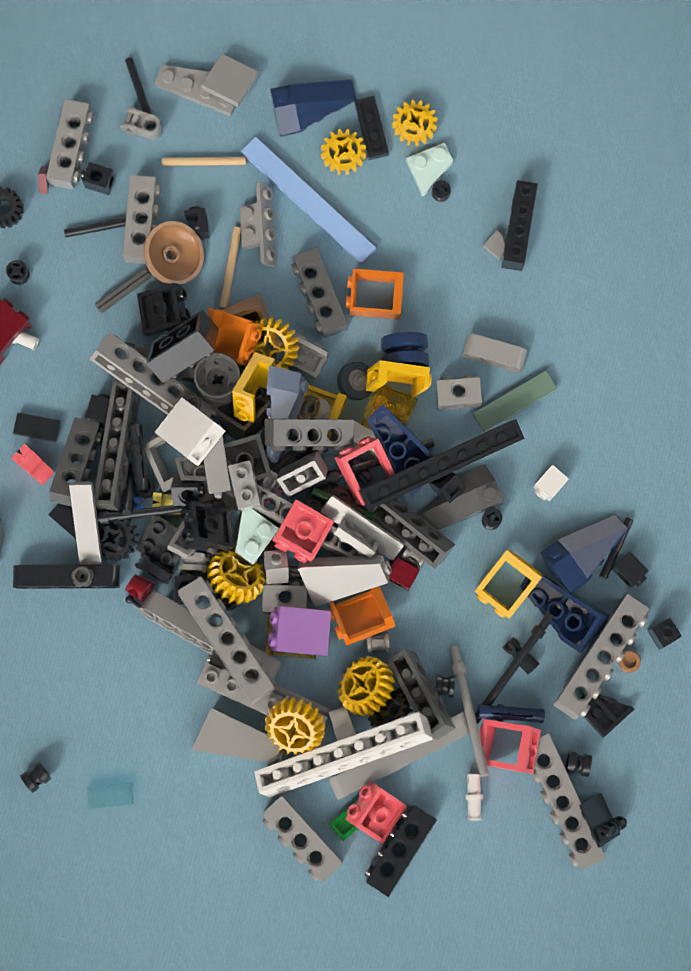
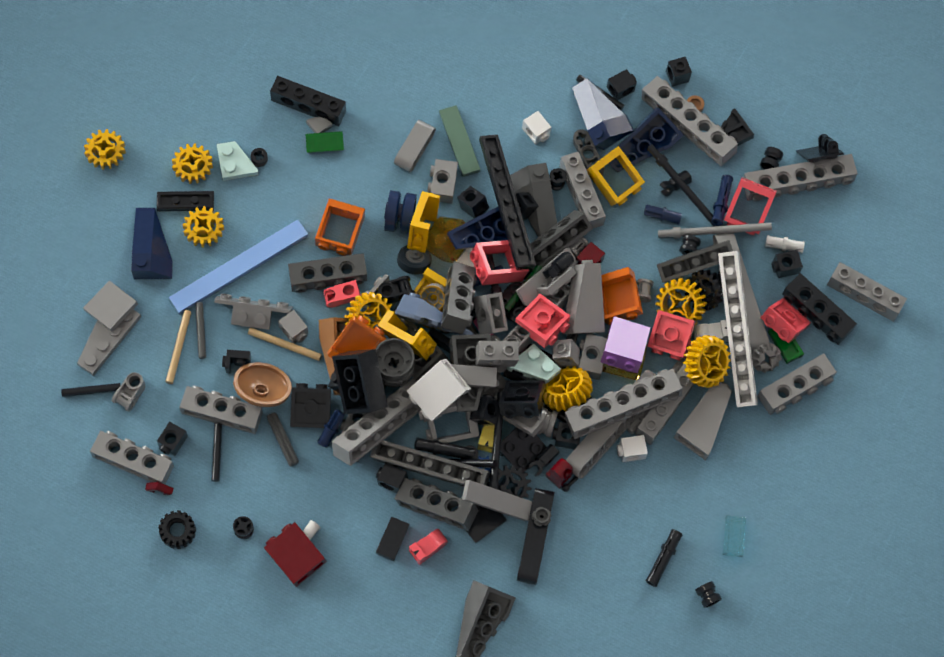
camera: 85 degrees left, 10 degrees down
none -> yellow gear [84,129,126,170]
none -> dark grey bar [195,302,206,359]
none -> light grey brick [278,310,308,343]
none -> green tile [305,131,344,153]
none -> dark blue axle [317,410,345,447]
none -> coral leg [323,280,361,308]
none -> black piece [378,276,416,304]
none -> black brick [457,186,490,218]
none -> black bar [542,252,574,279]
none -> light grey brick [559,152,606,228]
none -> dark grey beam [573,129,604,176]
none -> white brick [617,435,648,462]
none -> dark blue axle [644,205,682,225]
none -> black pin [645,529,683,587]
none -> coral plate [647,310,696,361]
none -> light grey gear [752,343,782,373]
none -> black brick [771,250,803,278]
none -> light grey brick [827,262,907,322]

